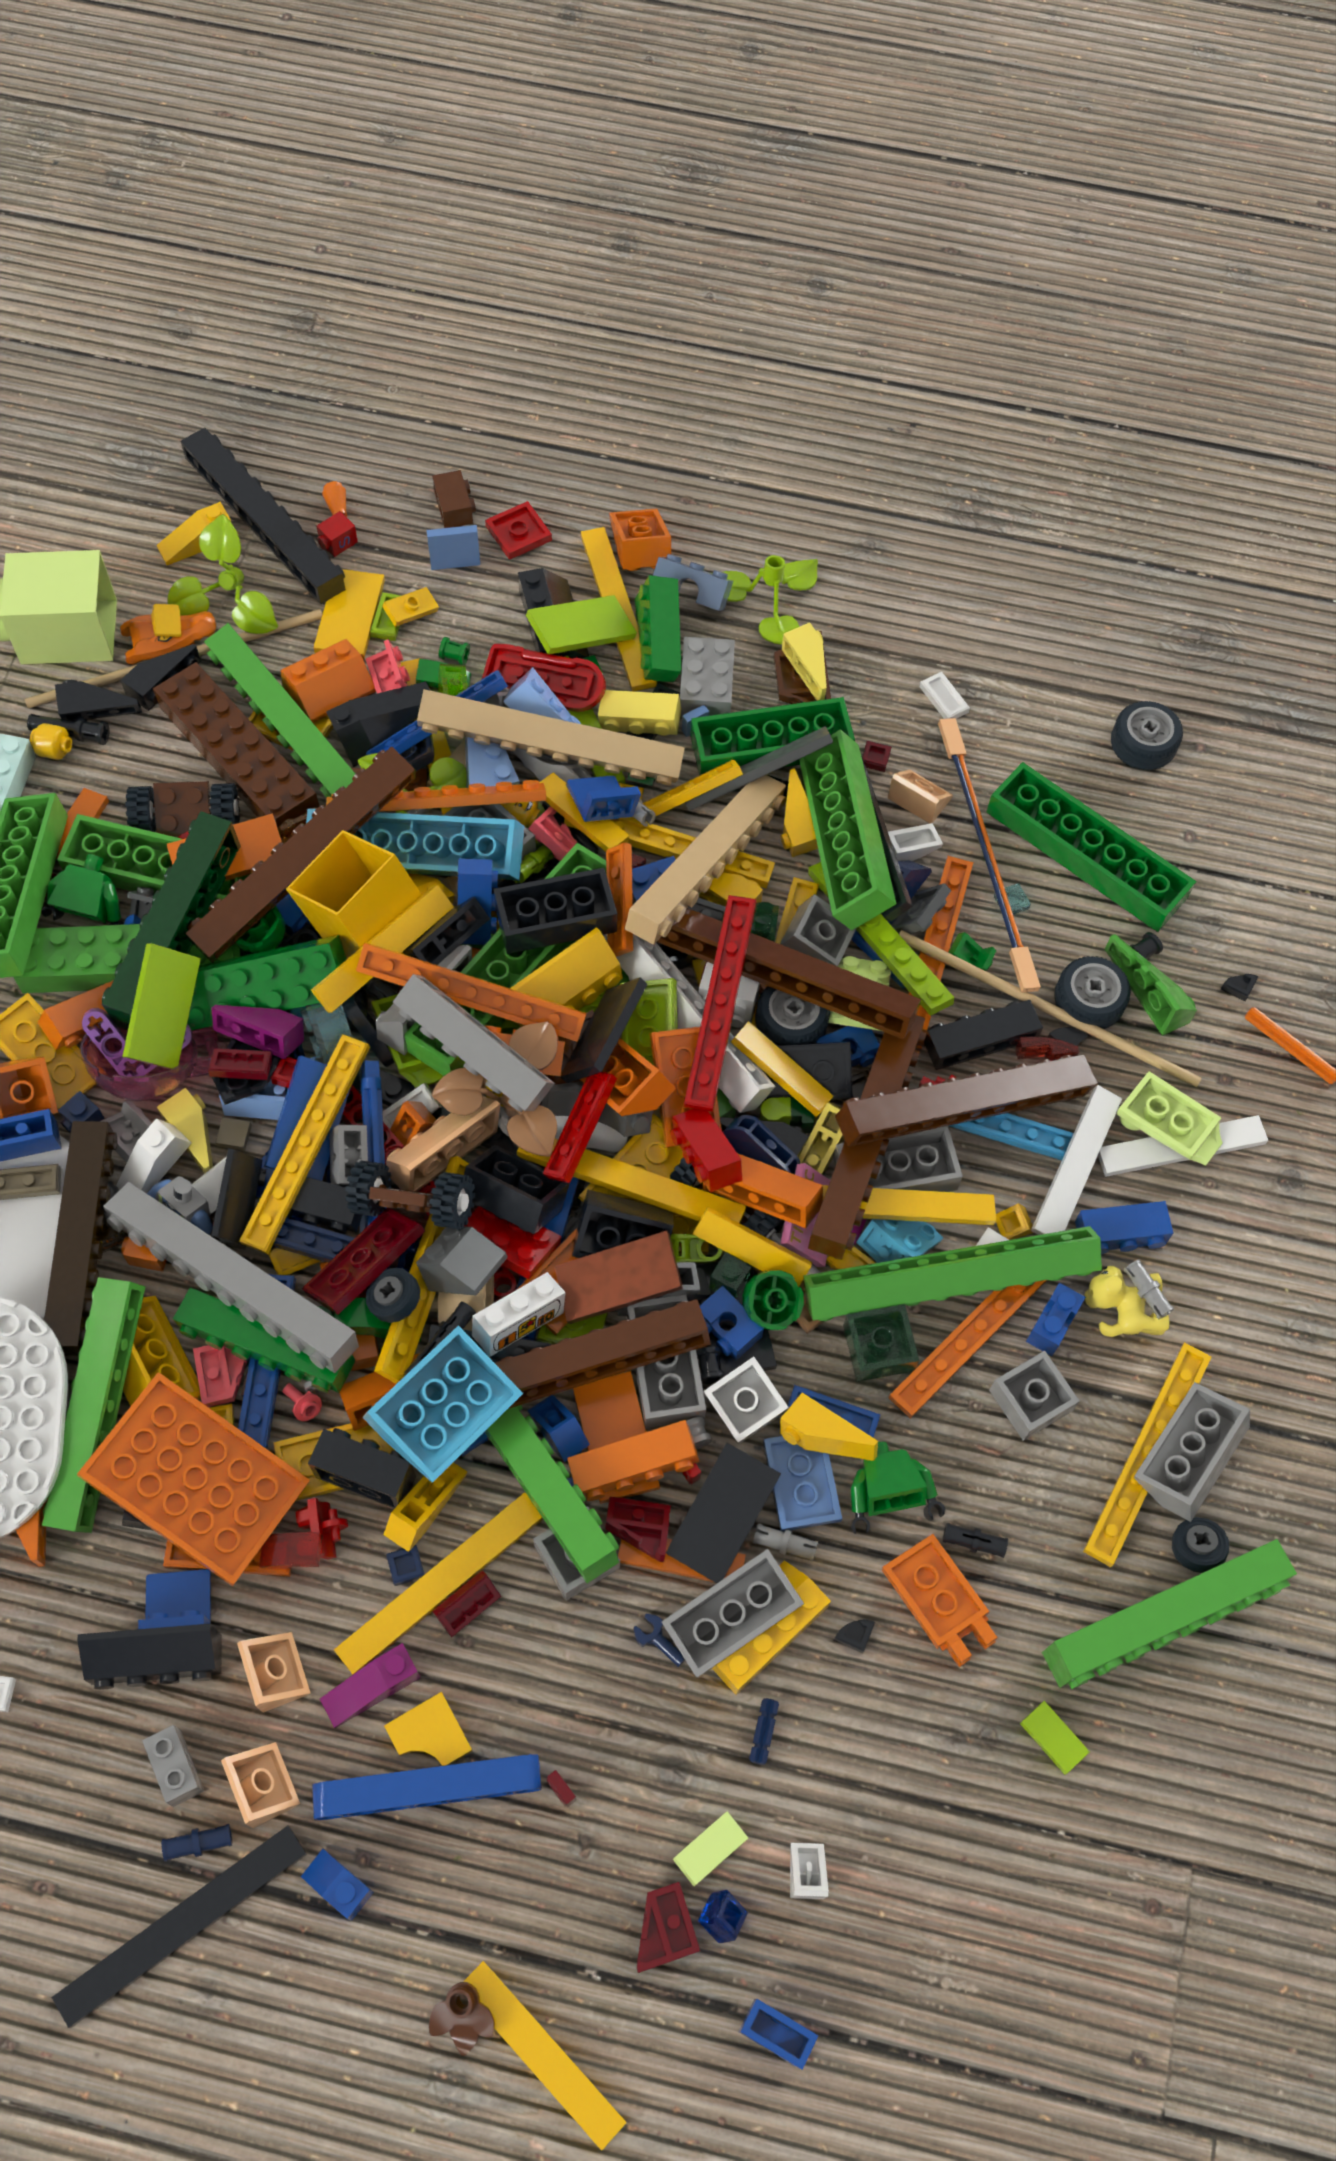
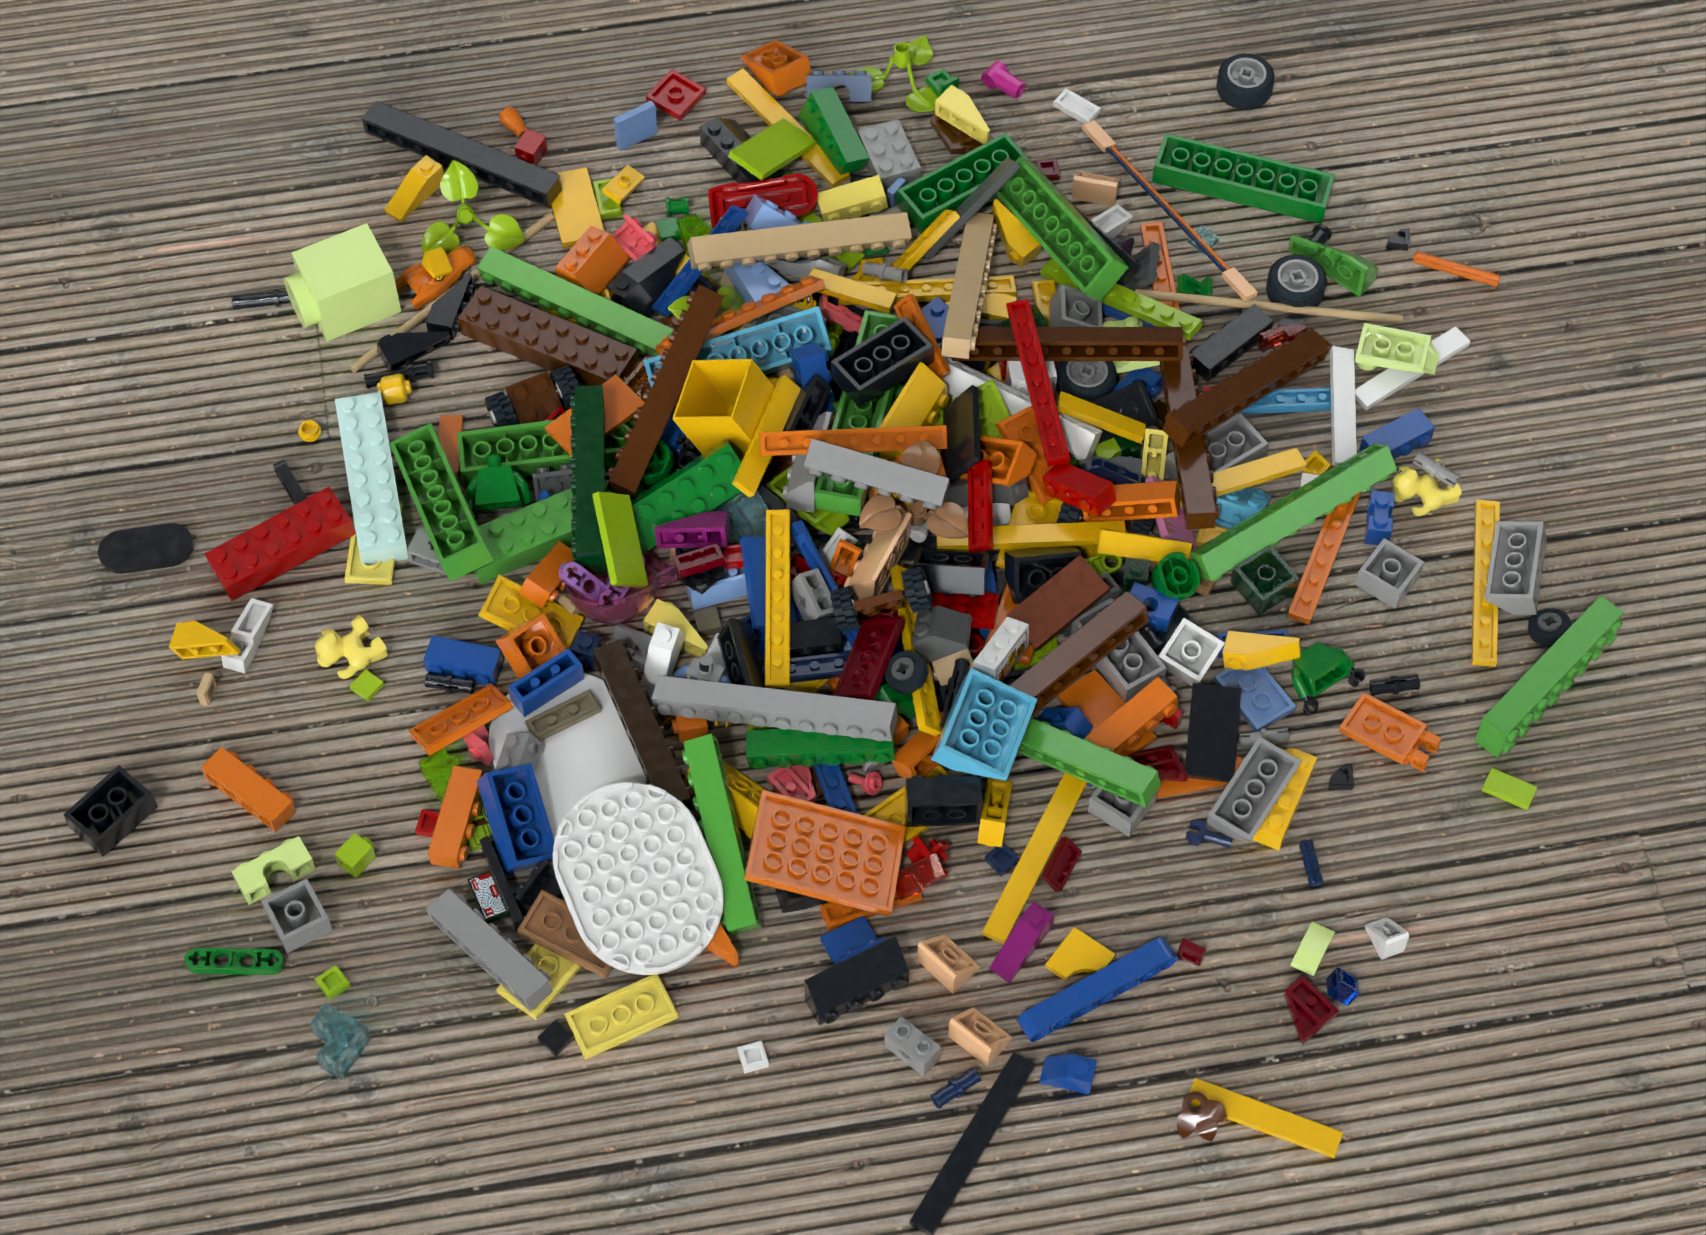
camera: 20 degrees left, 5 degrees down
reddish brown brick [432,470,476,528] -> none
blue bracket [566,776,641,822] -> none
blue brick [738,1999,818,2070] -> none
none -> green bracket [925,68,960,98]
none -> dark pink piece [981,61,1026,99]

